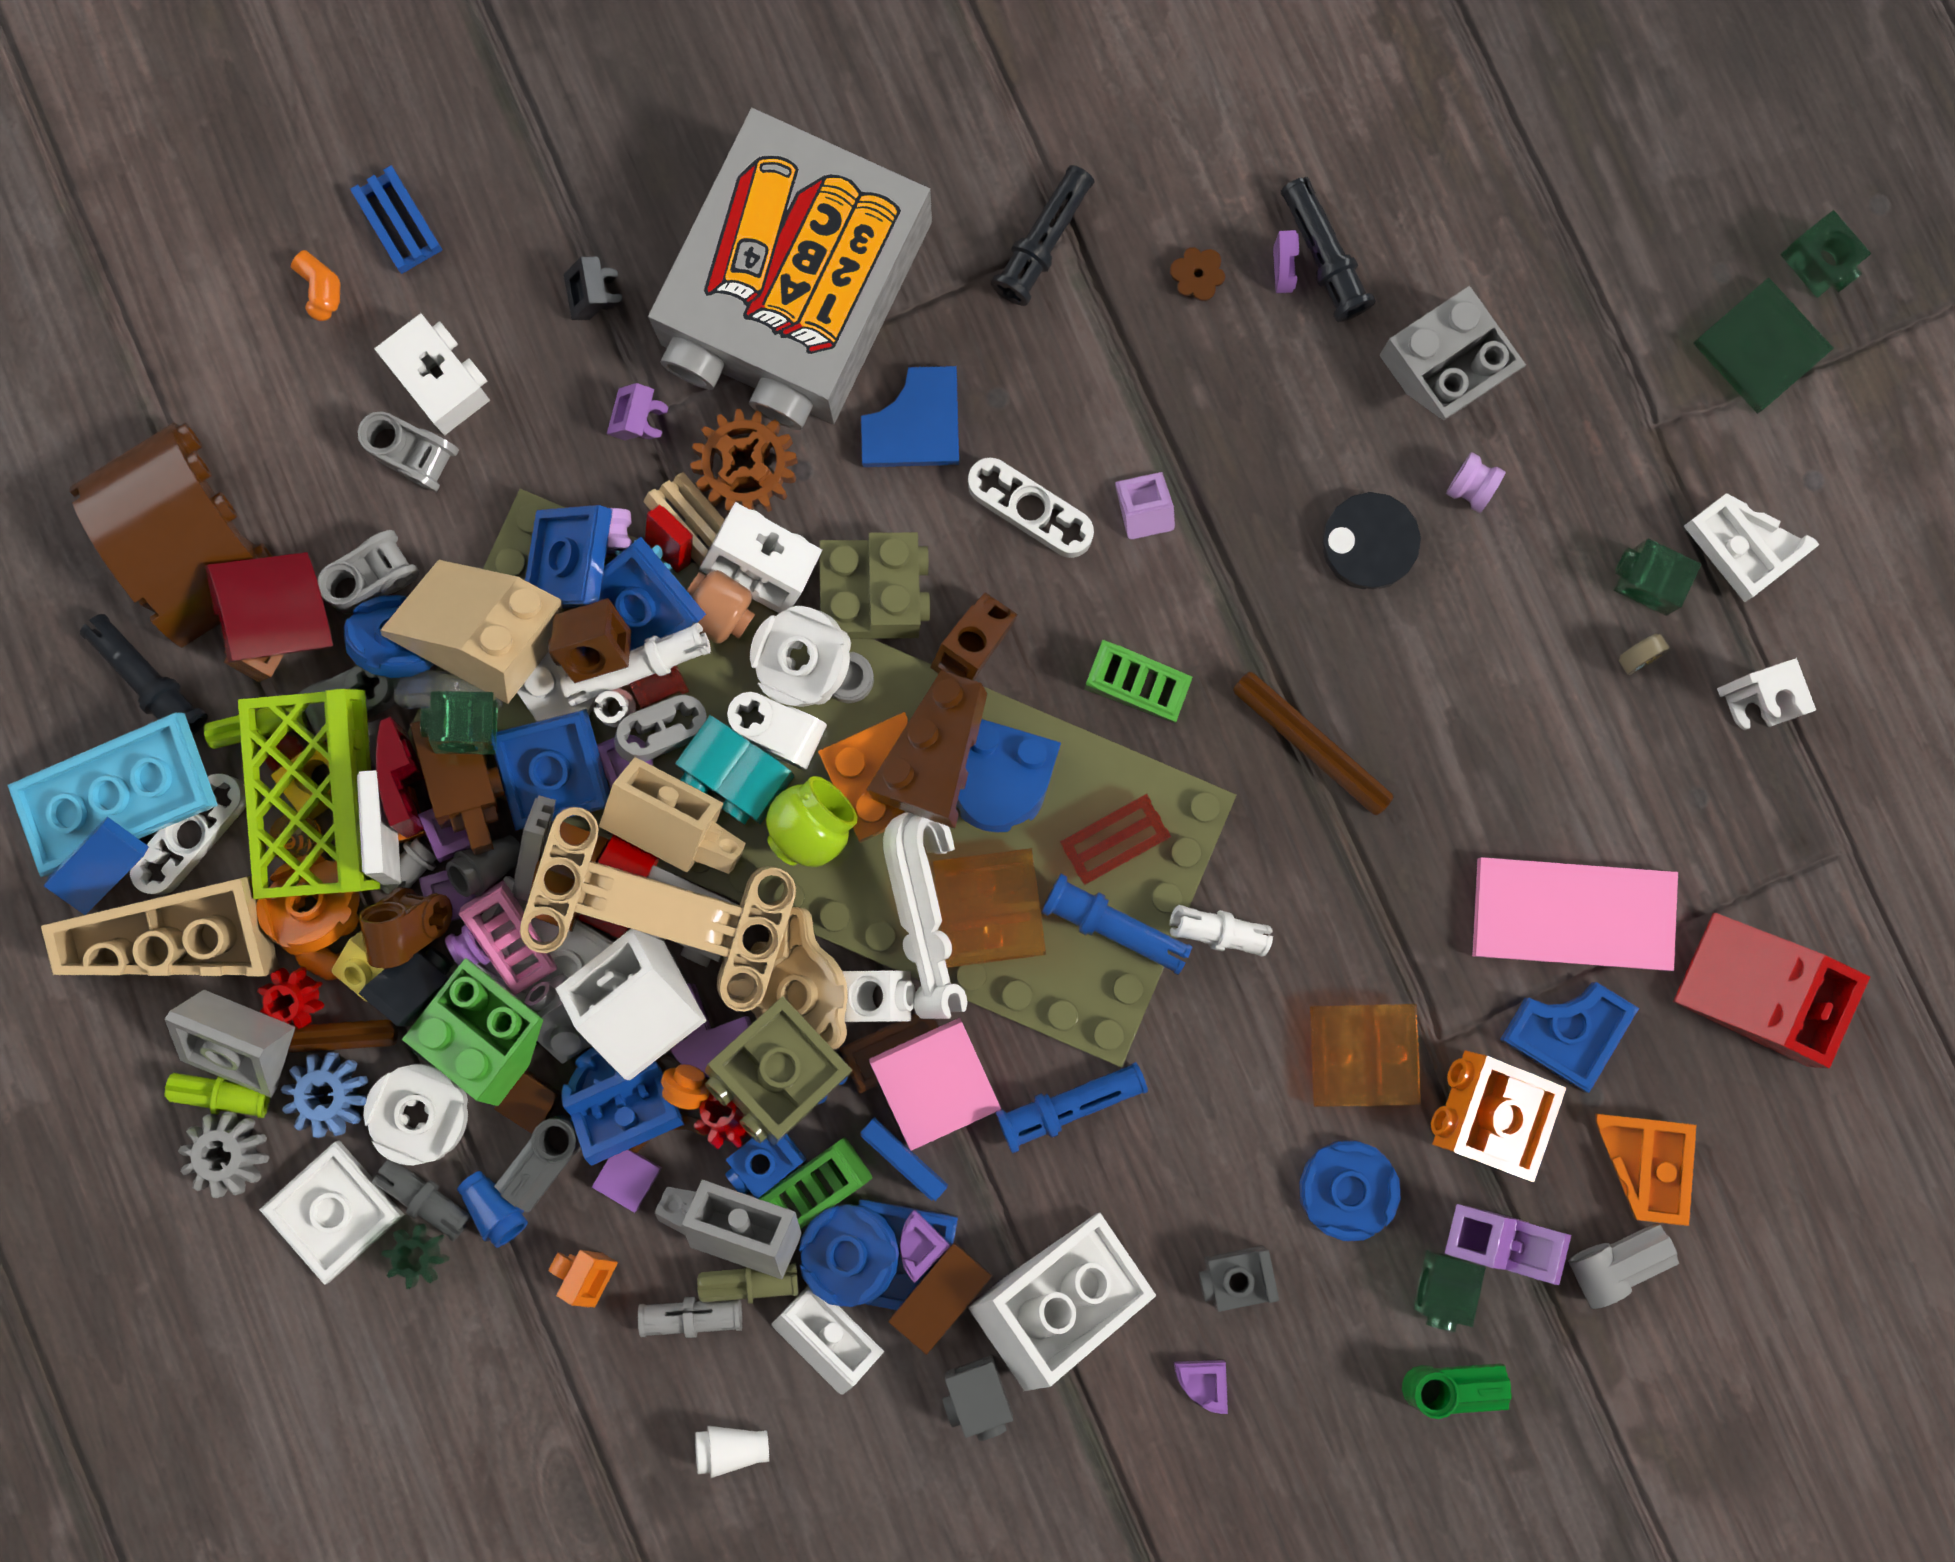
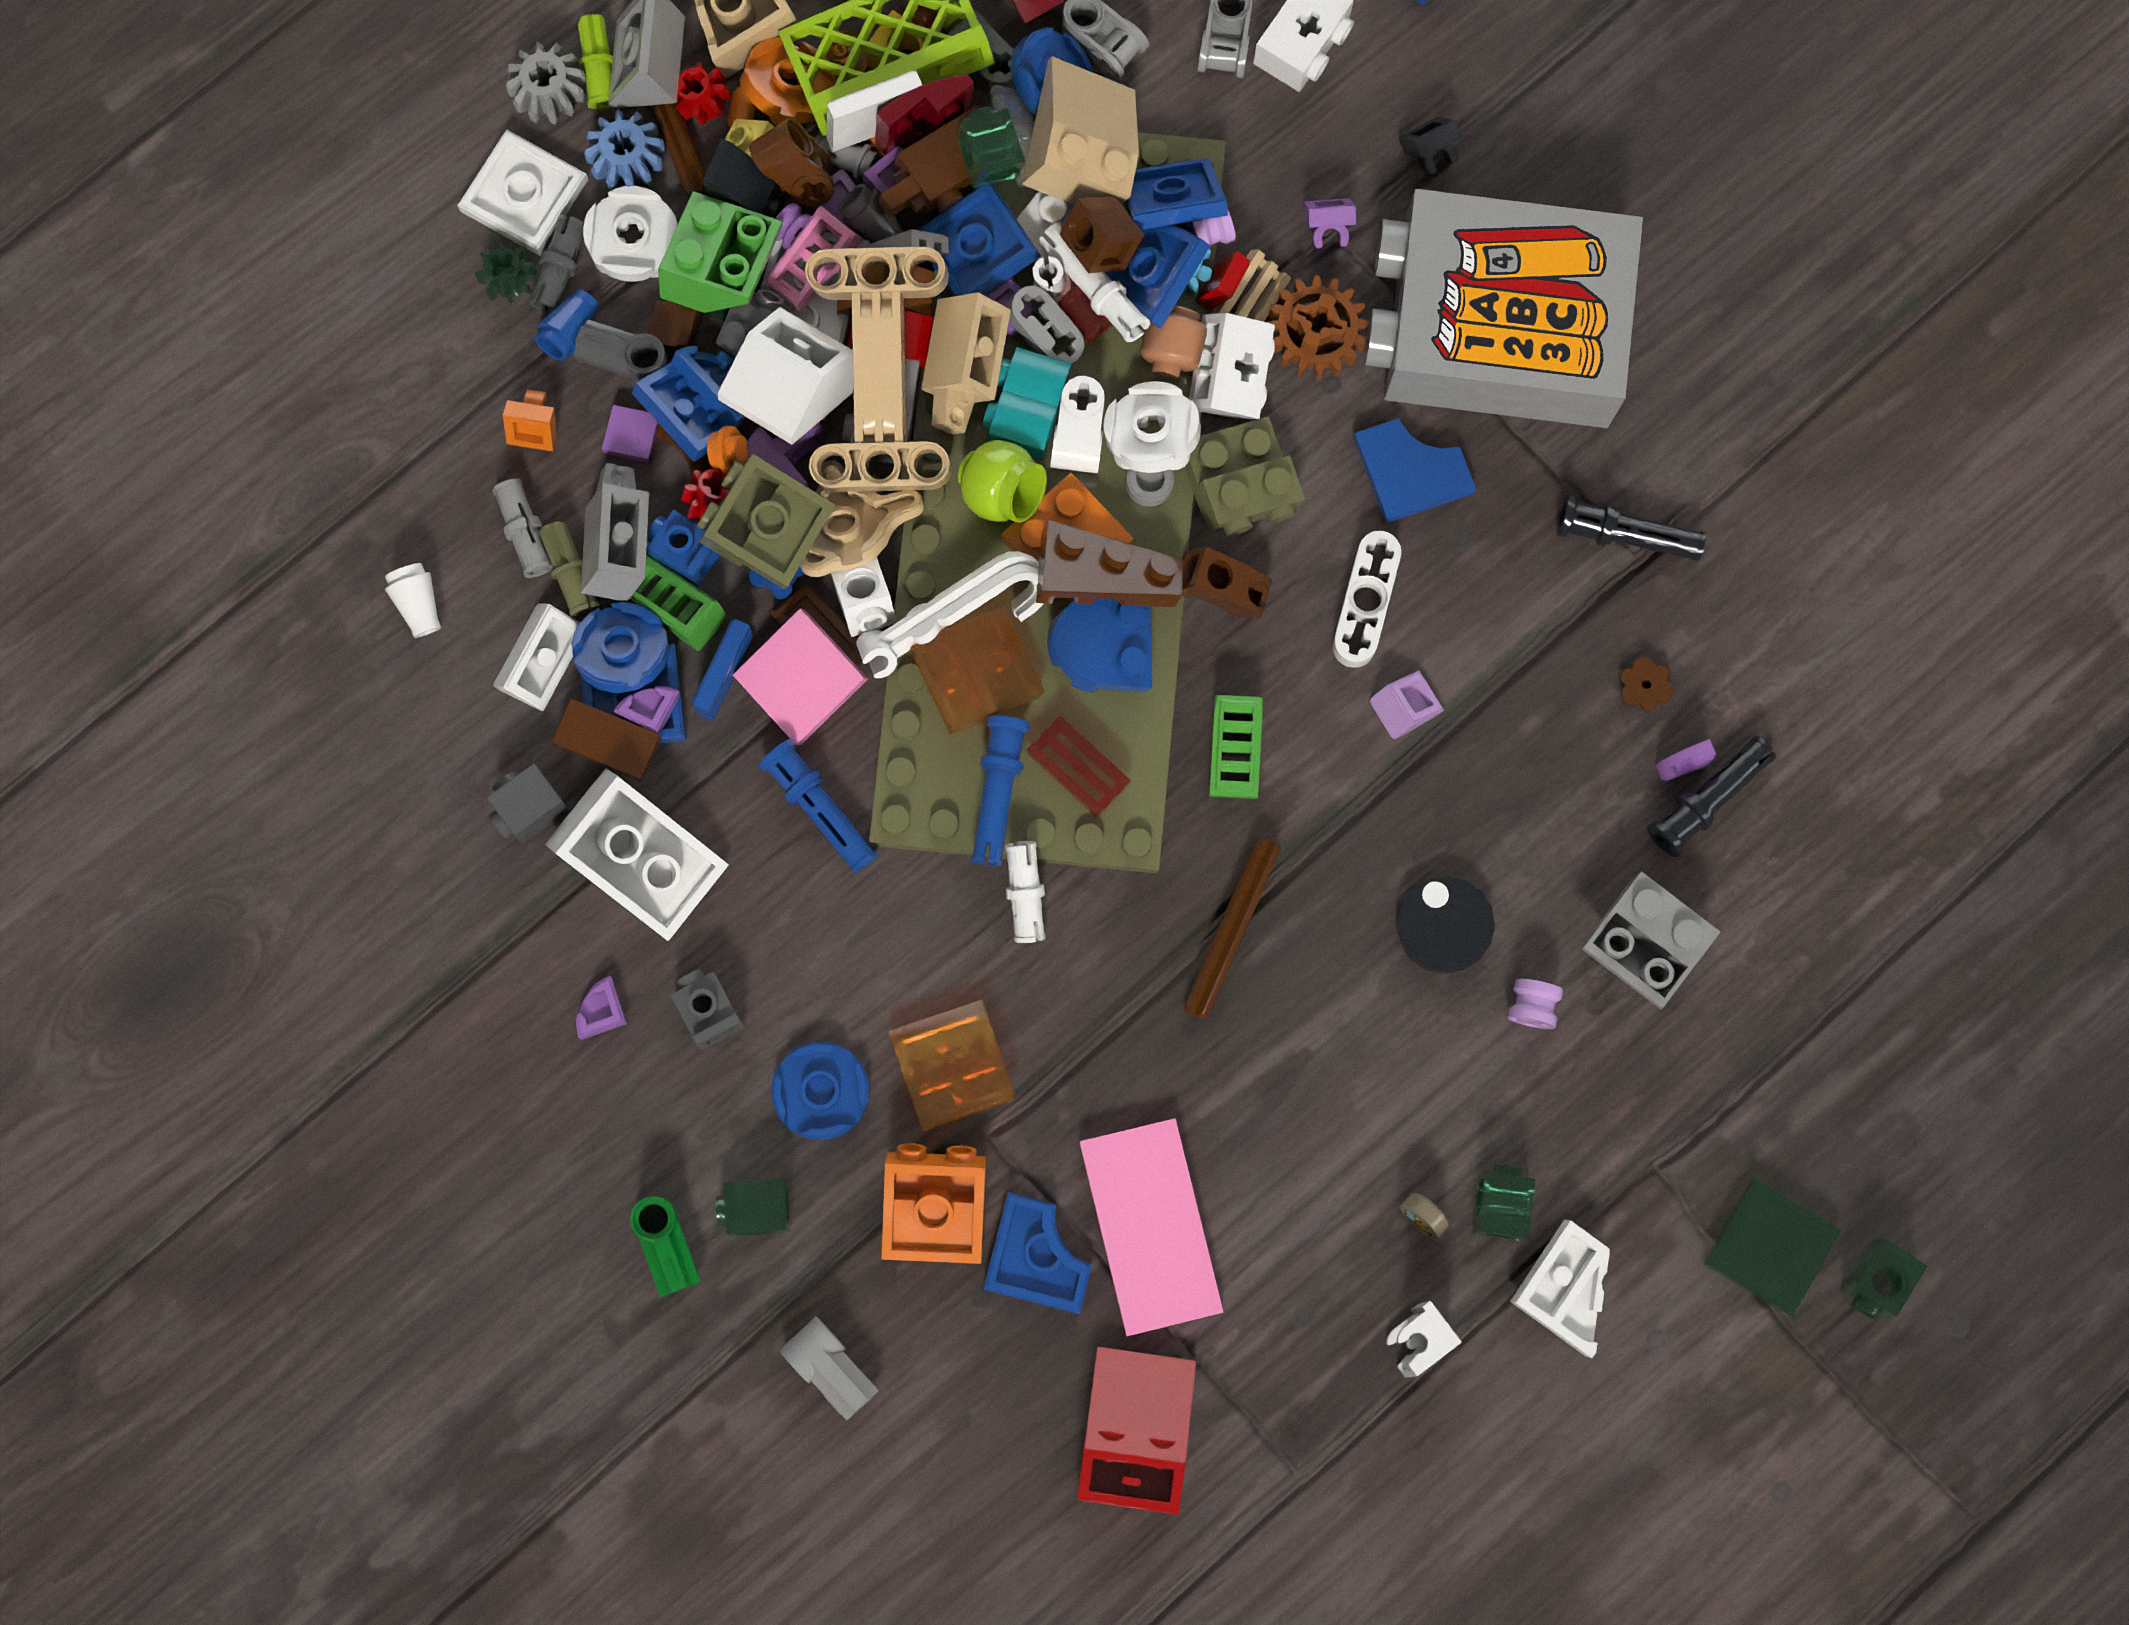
camera: 70 degrees right, 5 degrees down
medium lavender brick [1445,1204,1571,1285] -> none
orange wing [1595,1114,1697,1226] -> none

